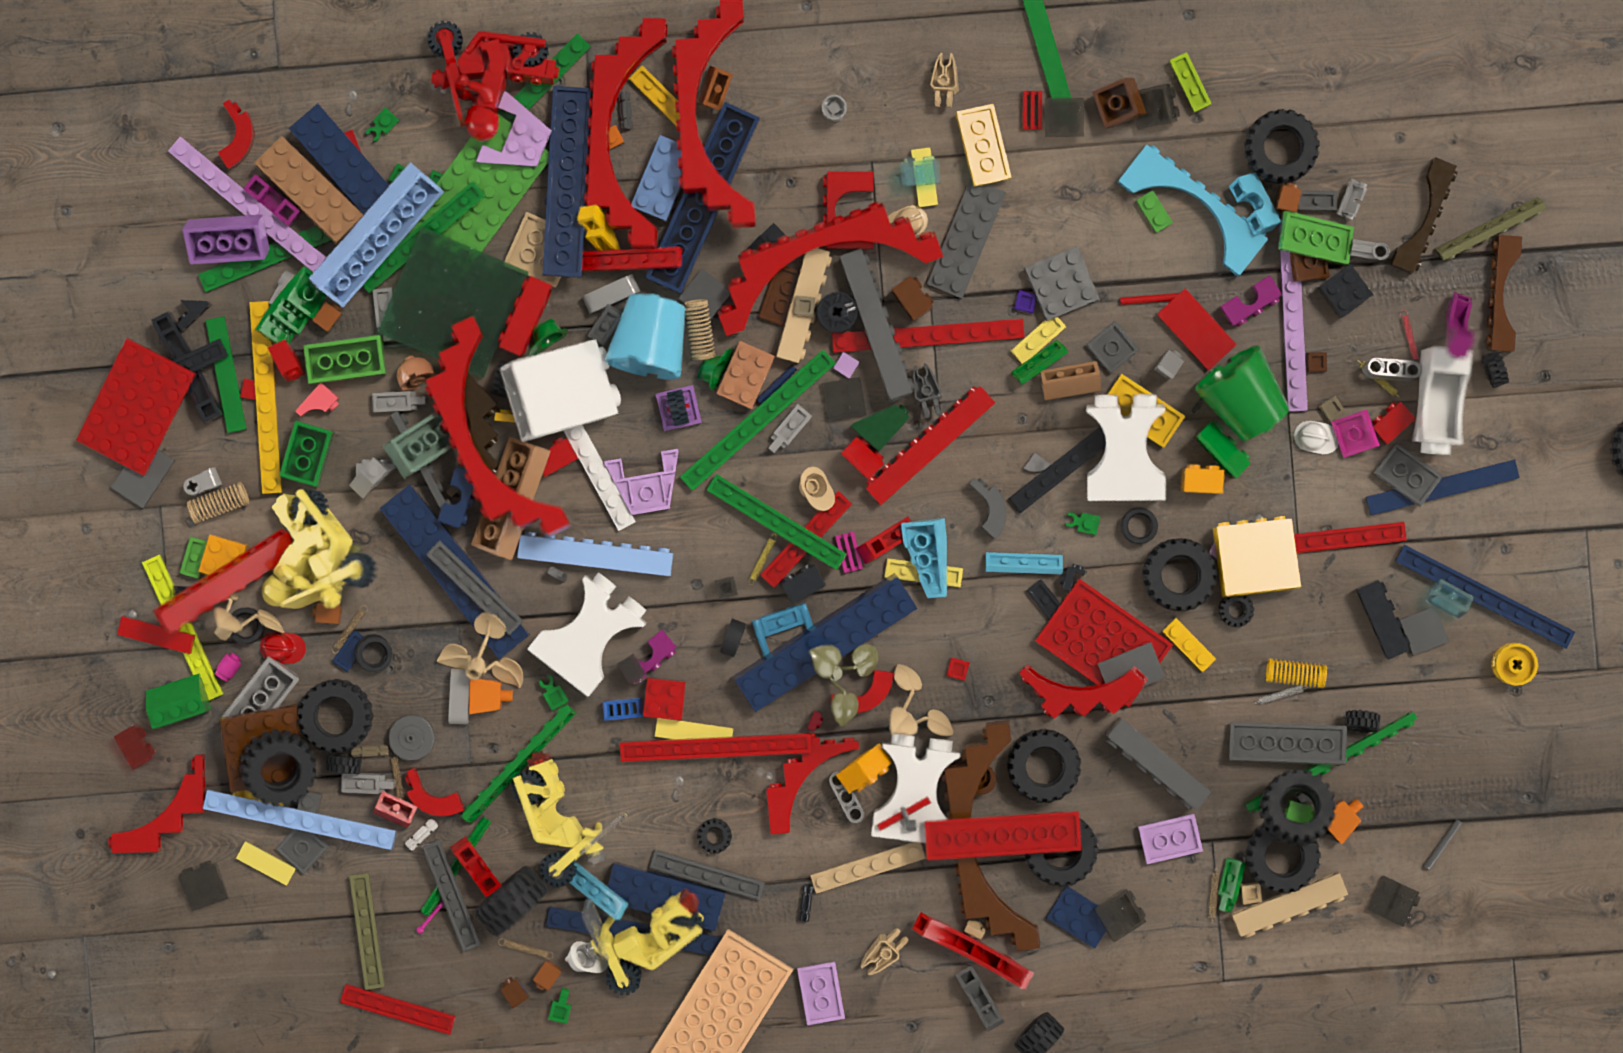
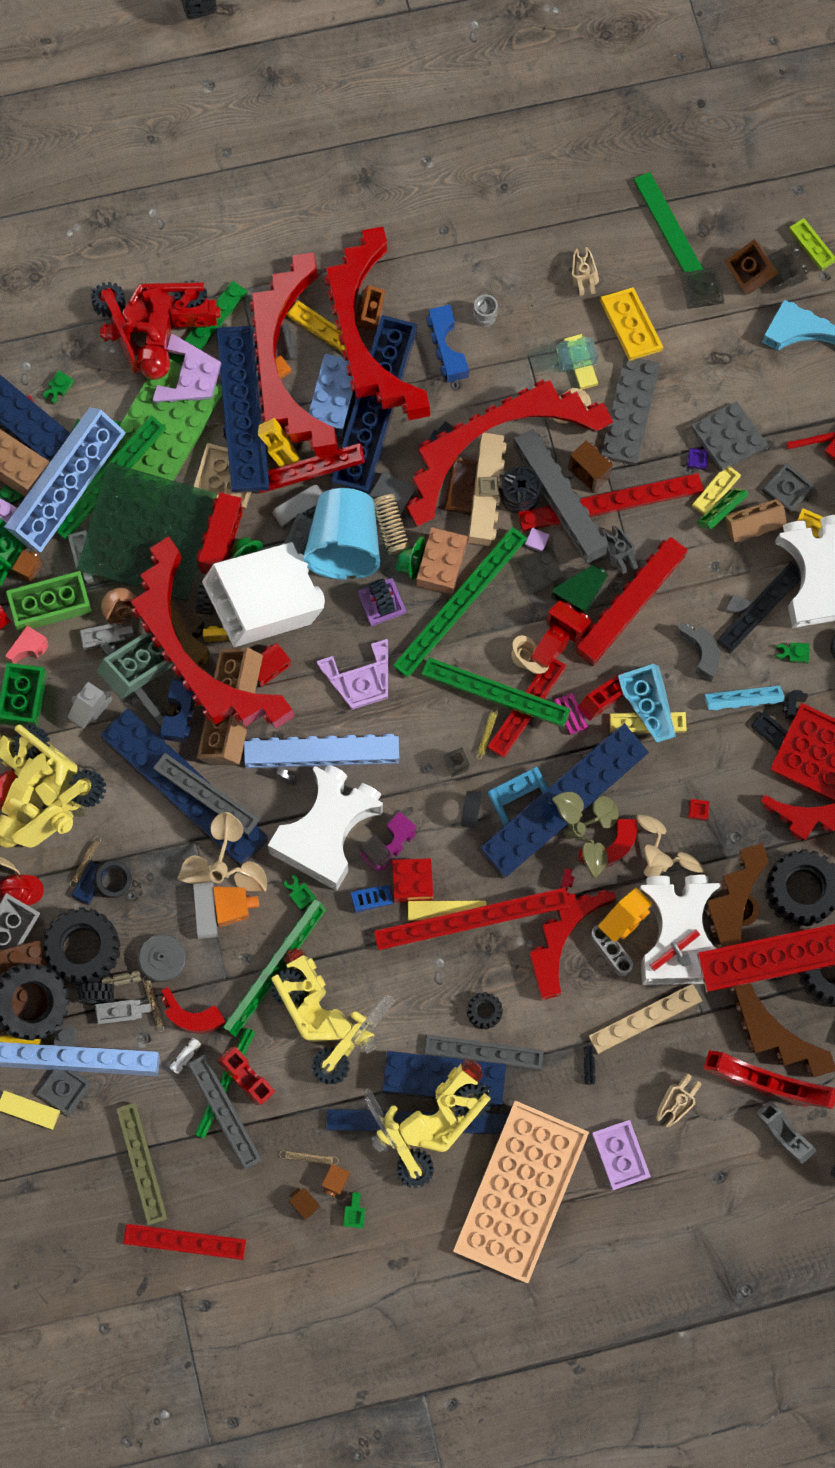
camera: 10 degrees left, 15 degrees down
dark orange brick [313,602,342,624] -> none
red brick [373,791,418,829] -> none
dark pink hinge [416,901,444,934] -> none
black tyre [475,866,548,936] -> none
white plate [563,425,636,531] -> none
white piece [565,941,608,973] -> none
medium azure plate [569,863,628,920] -> none
dark blue piece [757,365,797,404] -> none
light grey hinge [768,404,812,453] -> none
black brick [781,564,826,604] -> none
red arch [823,171,873,250] -> none
tan plate [964,919,986,939] -> none
red tile [1022,91,1042,130] -> none
bright green plate [1136,190,1173,233] -> none
none -> blue arch [426,304,469,383]
none -> red slope [531,623,571,668]

